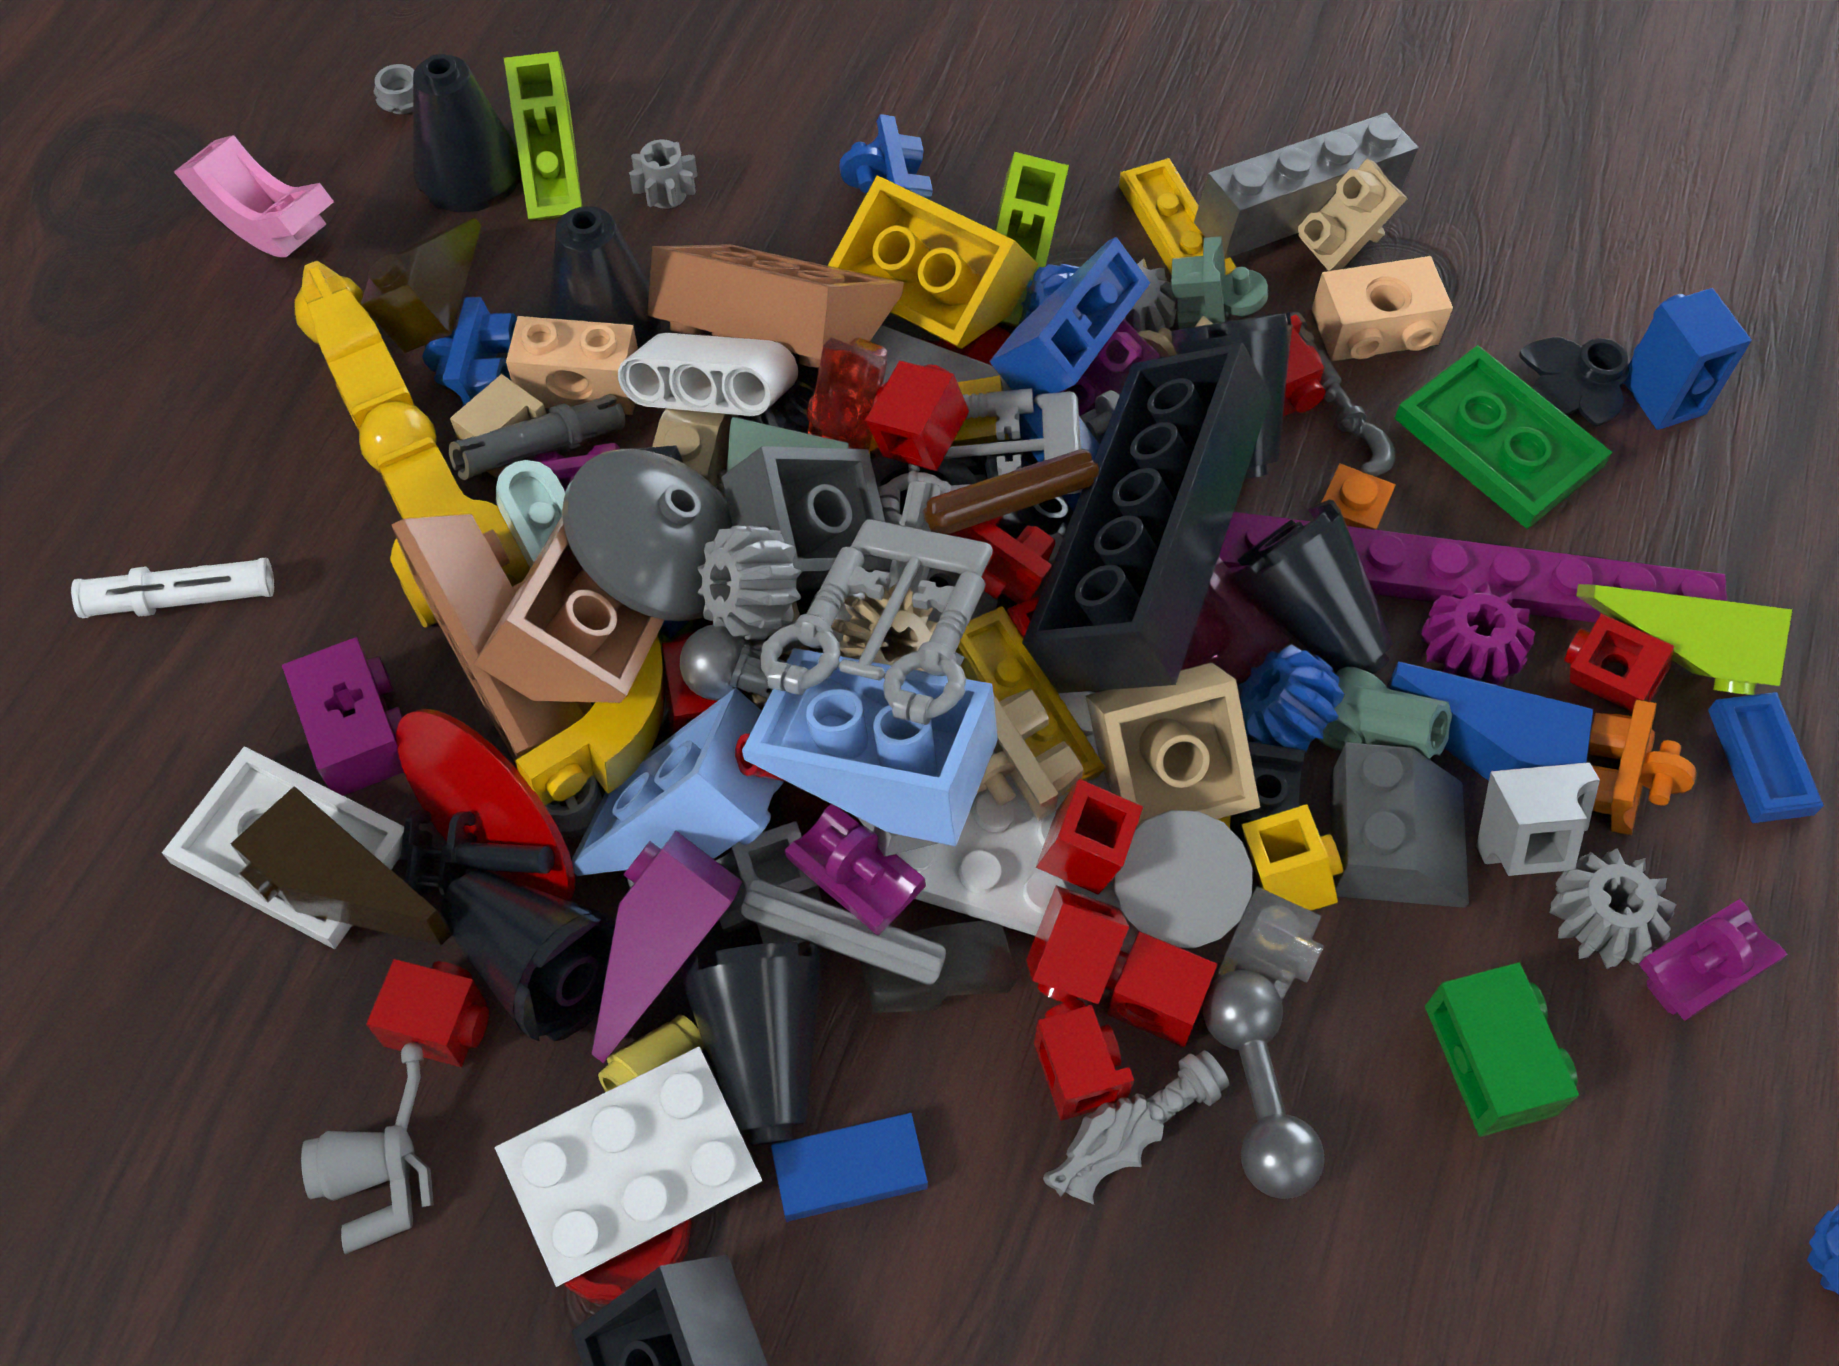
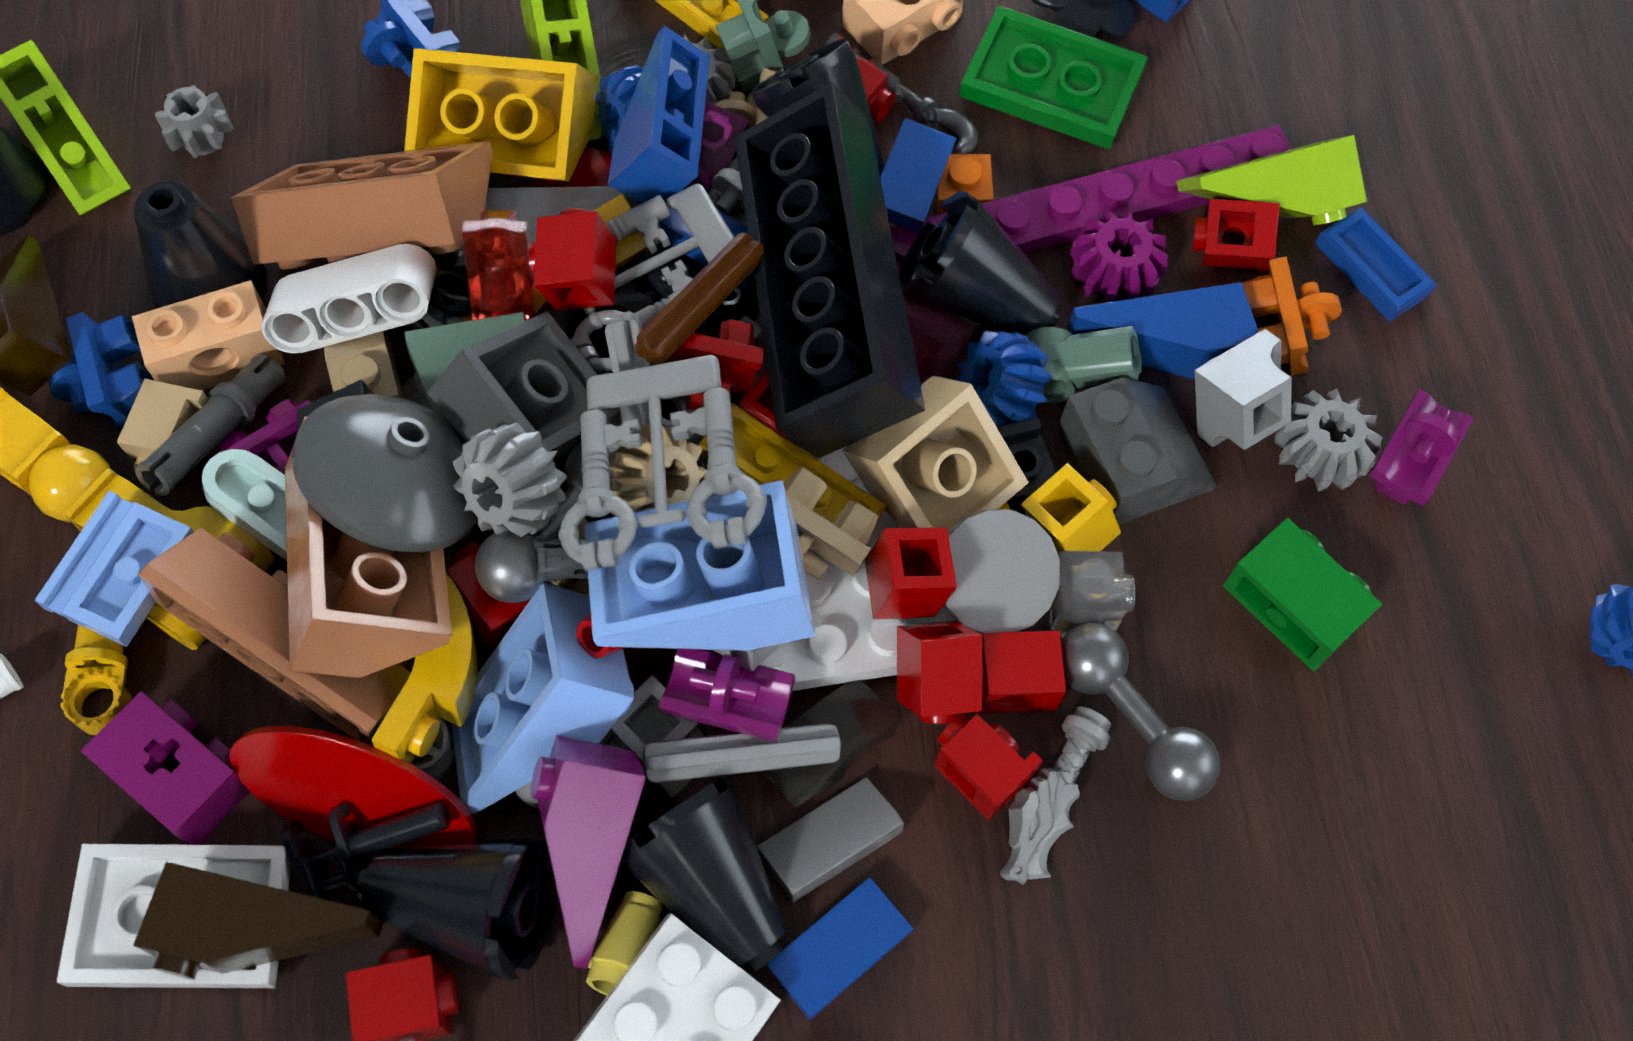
camera: 30 degrees left, 5 degrees up
none -> light blue plate [35,490,194,647]
none -> yellow connector [60,625,132,735]
none -> light grey slope [757,777,905,904]
none -> blue tile [880,118,956,233]

